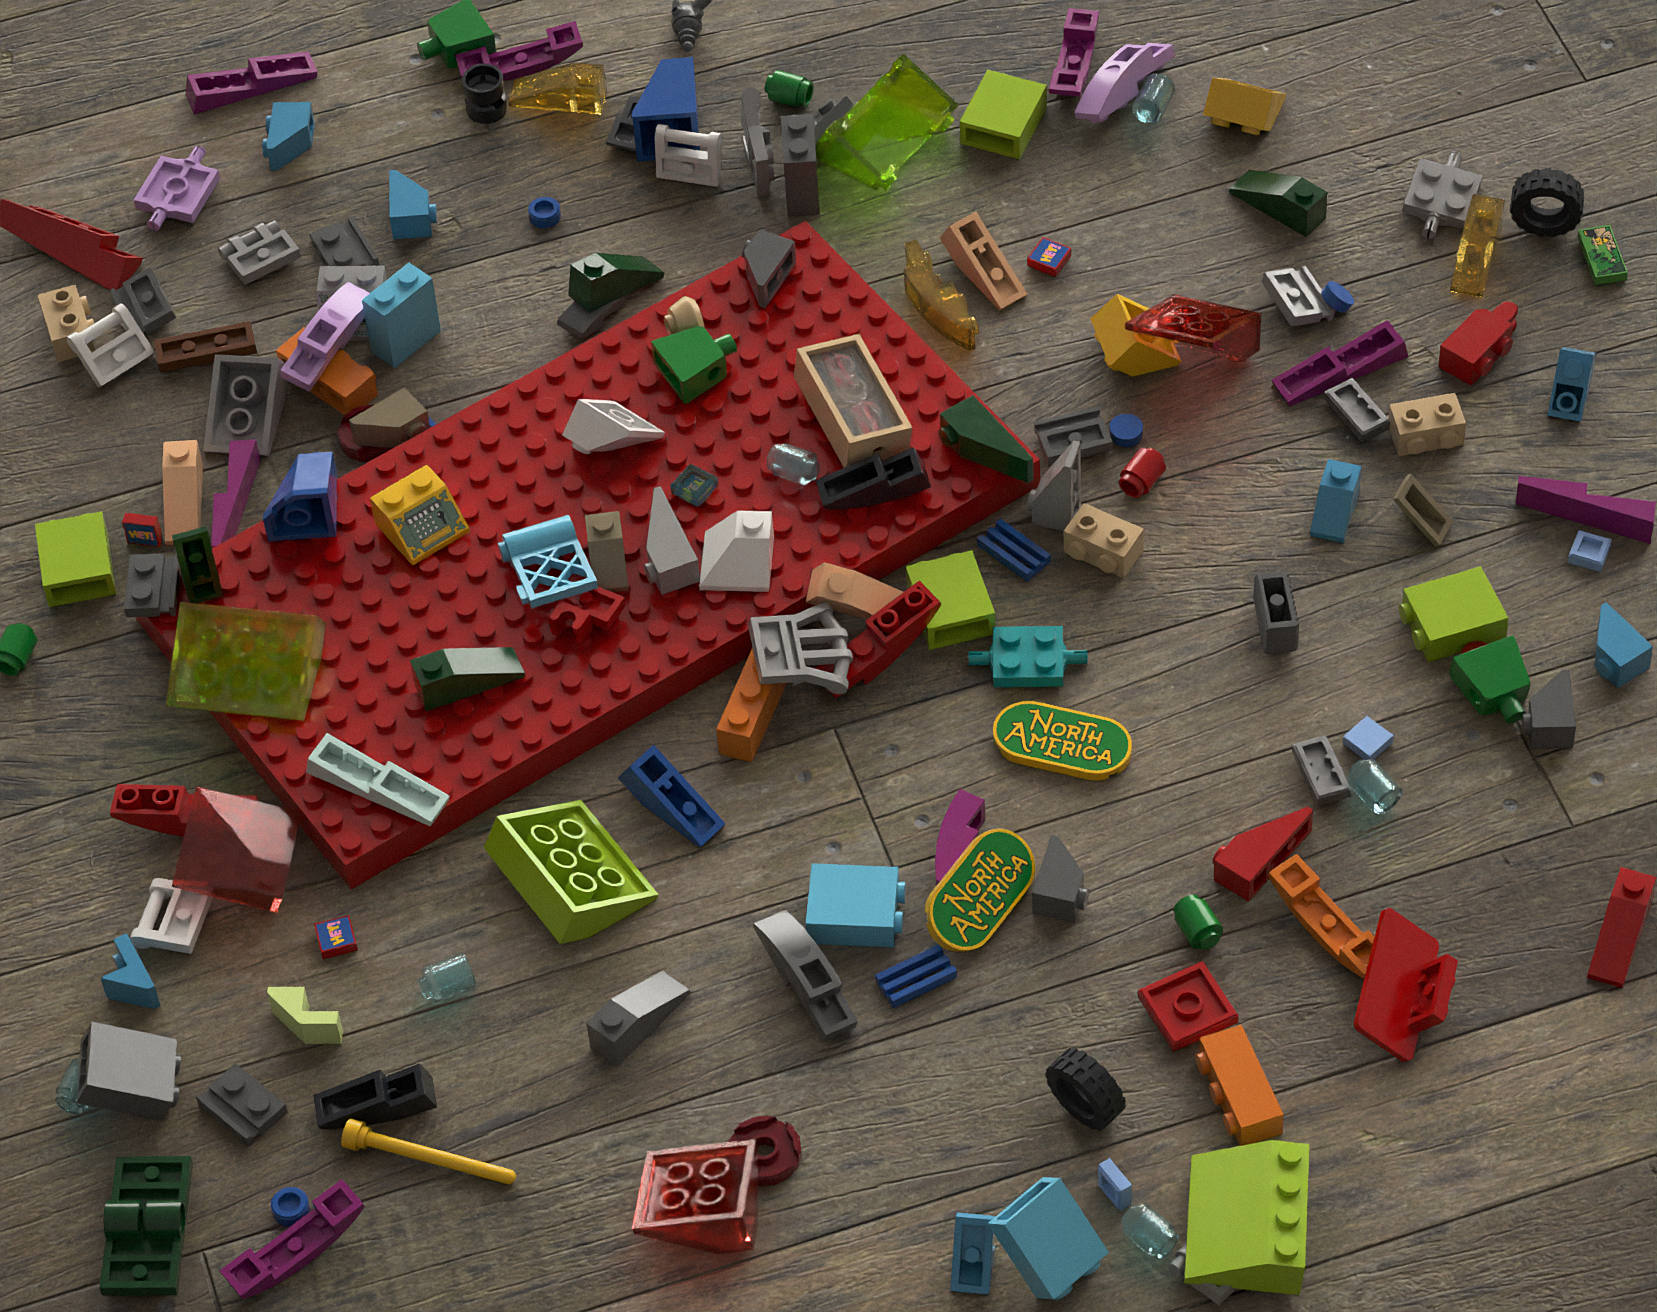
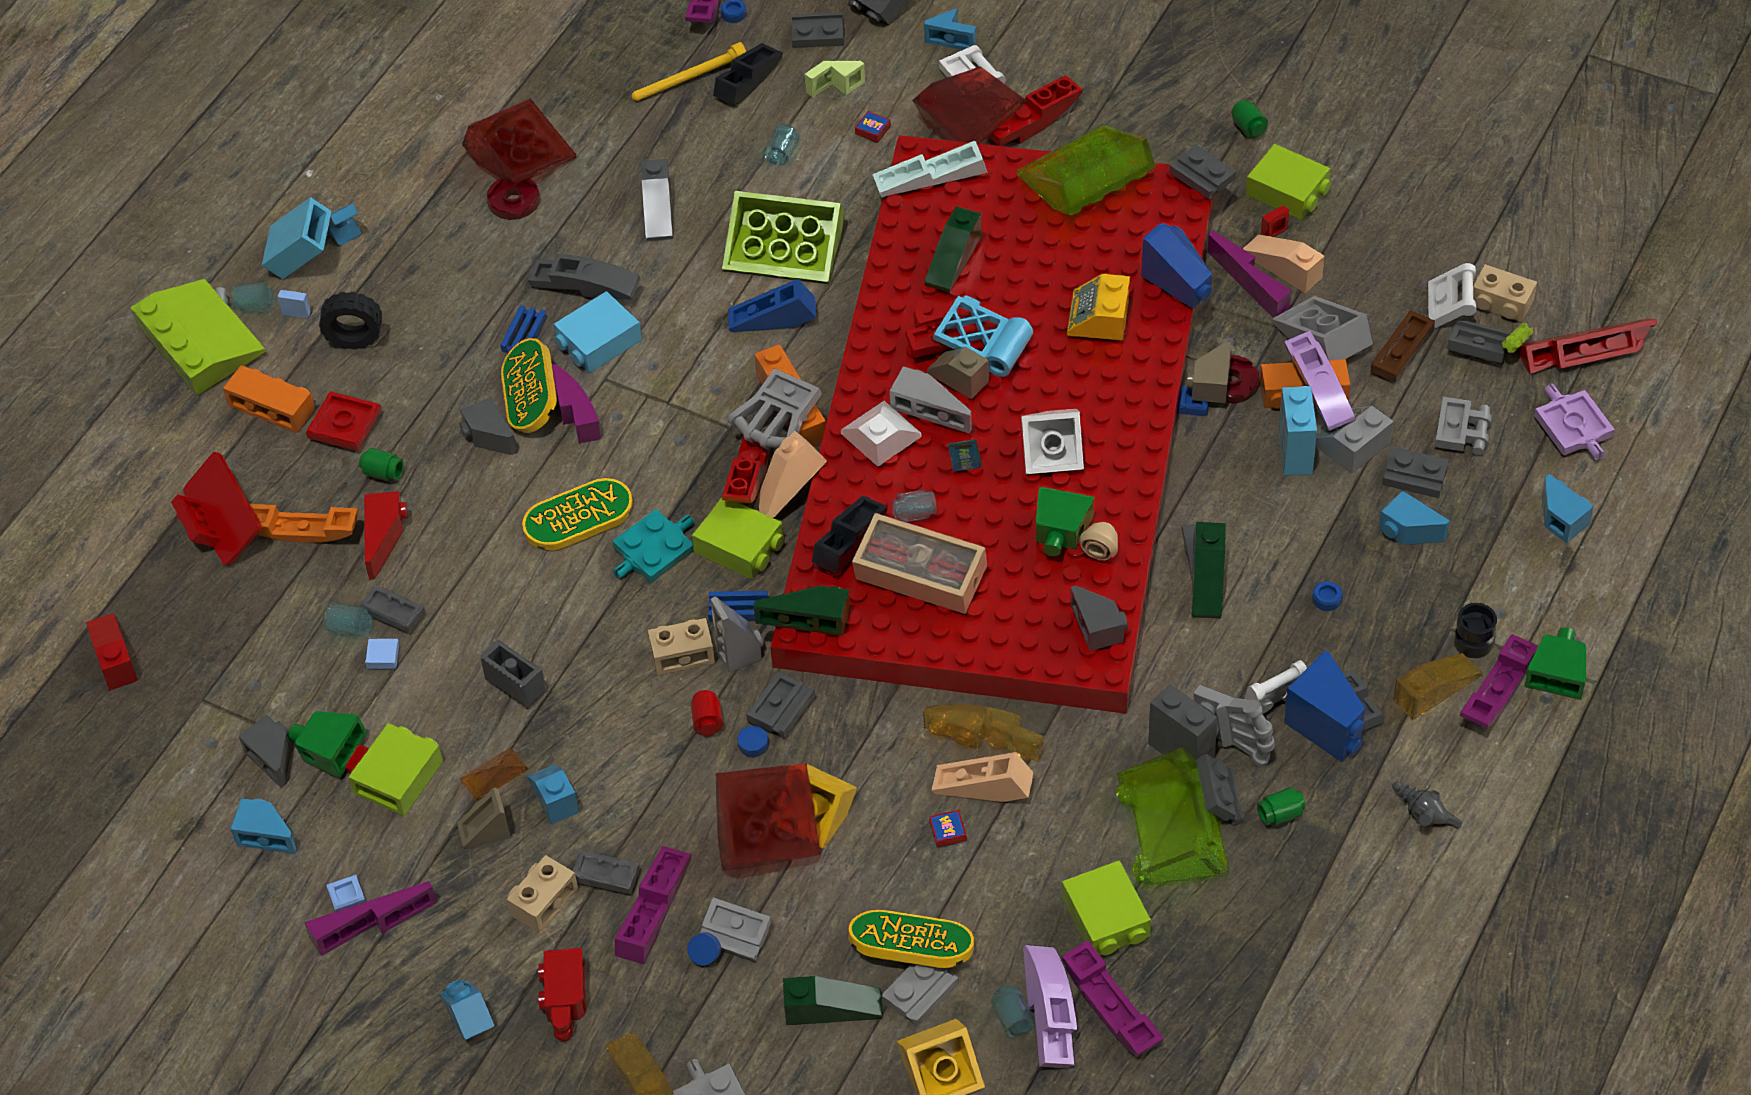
camera: 135 degrees right, 0 degrees up
dark green slope [172,526,223,605] -> none
magenta slope [185,51,318,115] -> none
none -> clear orange slope [460,747,528,801]
none -> tile [848,910,974,968]
none -> light grey plate [881,964,958,1027]
none -> lime axle [1502,323,1533,353]

